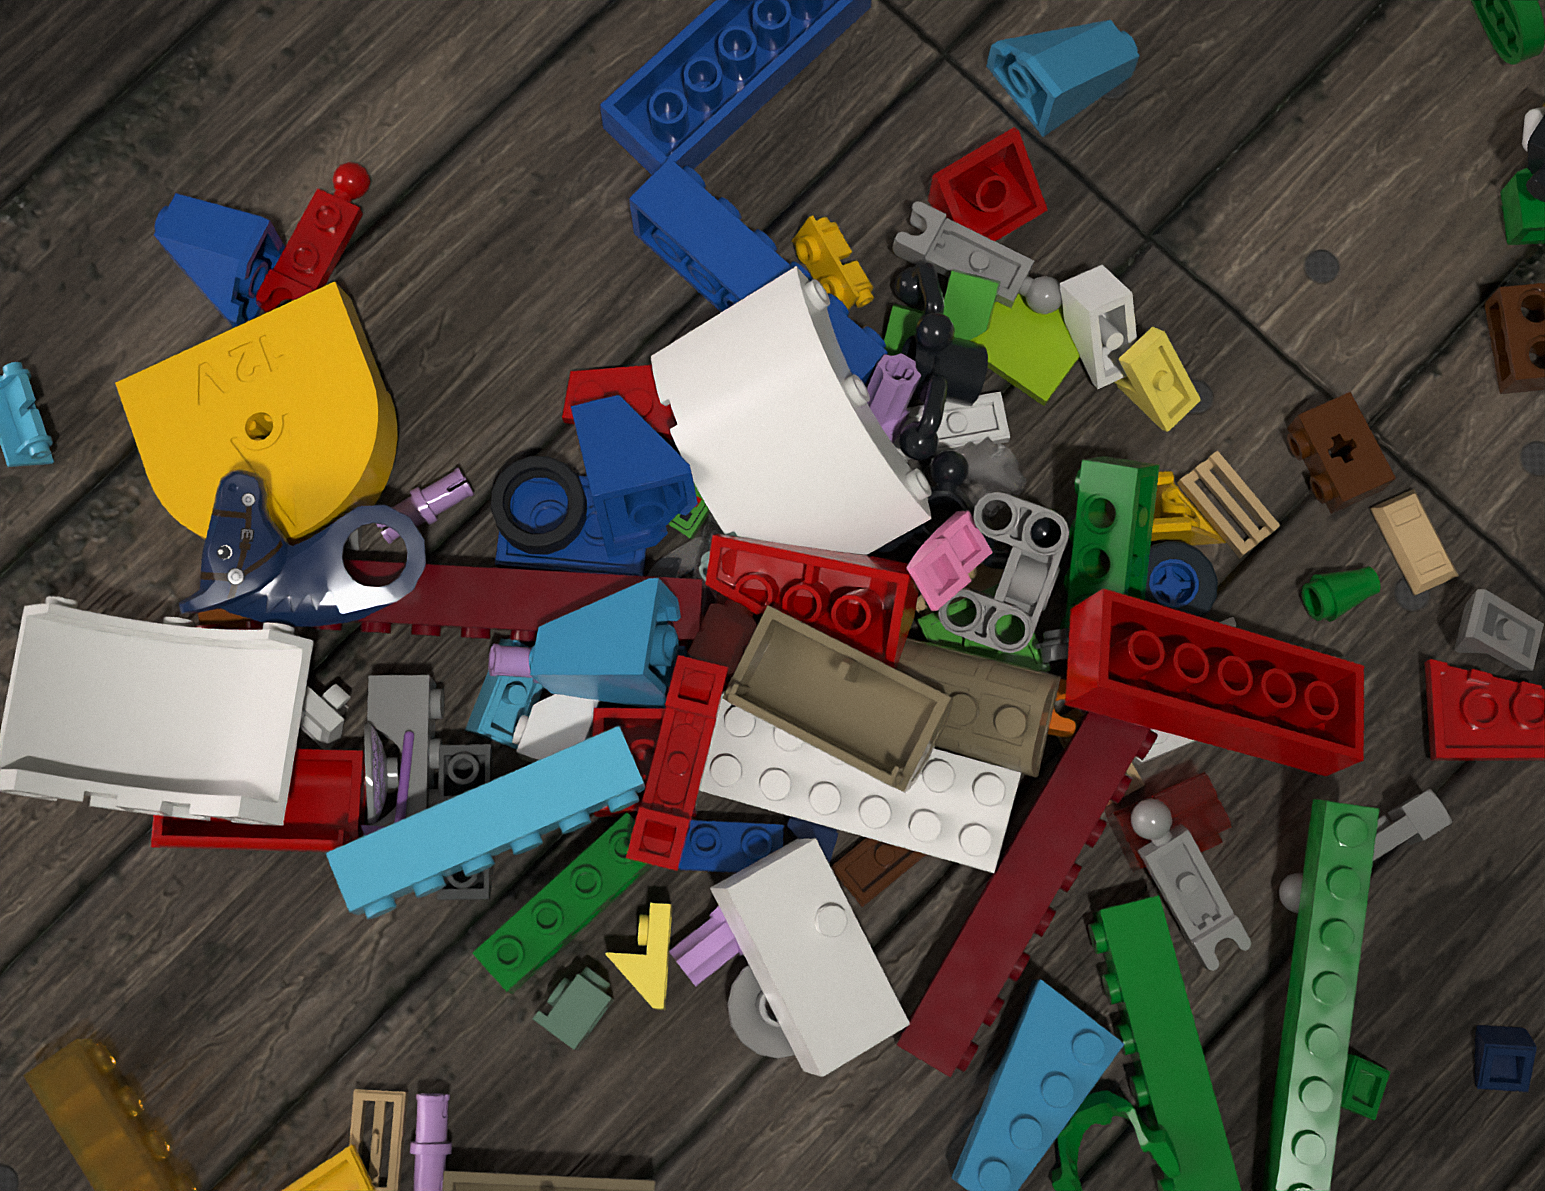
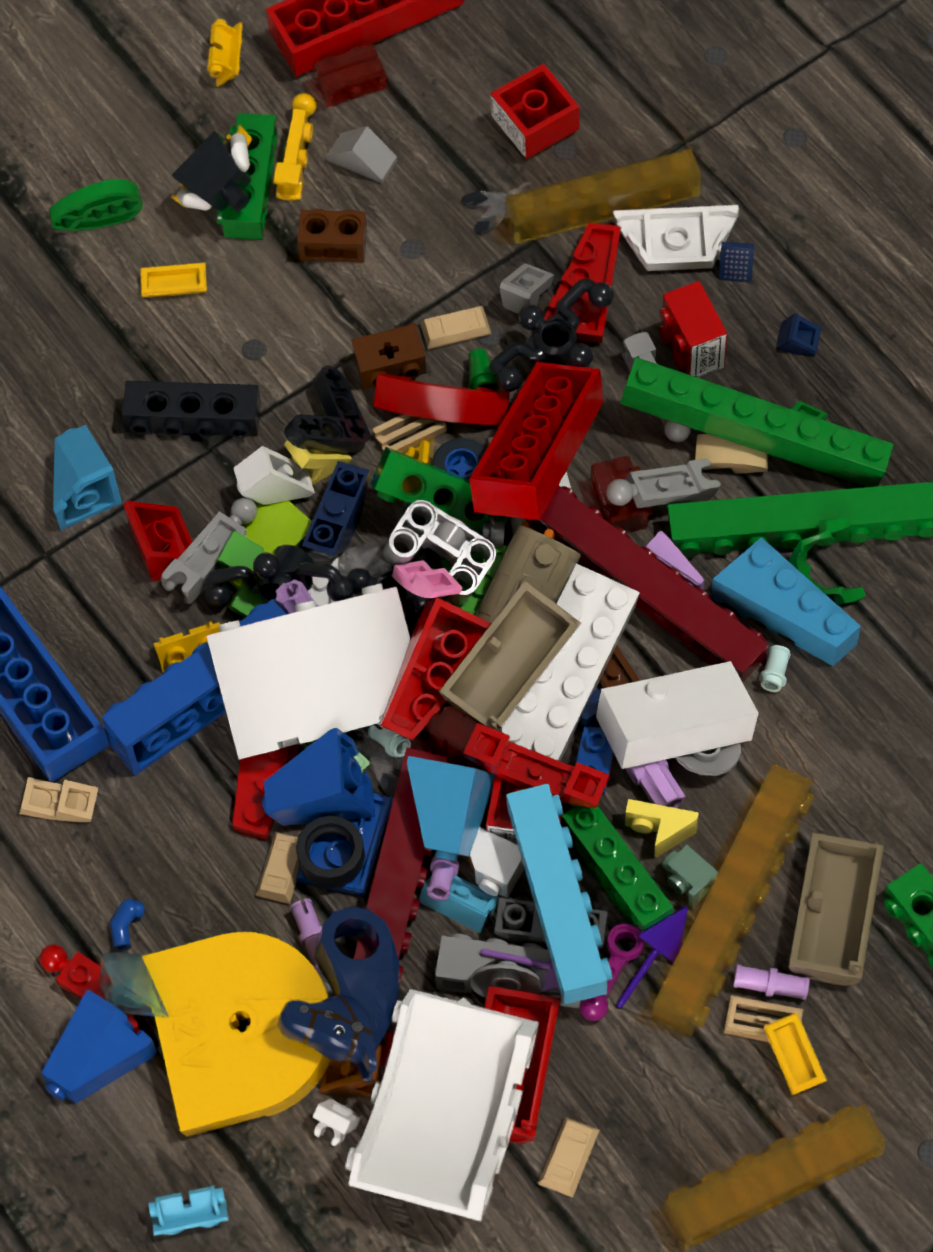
camera: 75 degrees left, 15 degrees down
none -> tan slope [20,777,99,822]
none -> clear light blue slope [99,952,169,1017]
none -> blue arm [110,898,145,952]
none -> black brick [122,381,261,438]
none -> yellow tile [141,263,207,298]
none -> tan tile [255,832,300,905]
none -> black beam [284,365,371,452]
none -> dark blue slope [302,461,370,559]
none -> white tile [313,1099,362,1146]
none -> red slope [374,373,510,425]
none -> black wheel [490,279,614,392]
none -> tan tile [538,1117,600,1198]
none -> magenta piece [579,924,644,1021]
none -> dark purple piece [616,905,688,1008]
none -> lavender slope [646,531,704,590]
none -> clear yellow brick [652,764,815,1036]
none -> red brick [658,281,727,378]
none -> tan slope [695,434,768,474]
none -> light aqua pin [759,645,791,692]

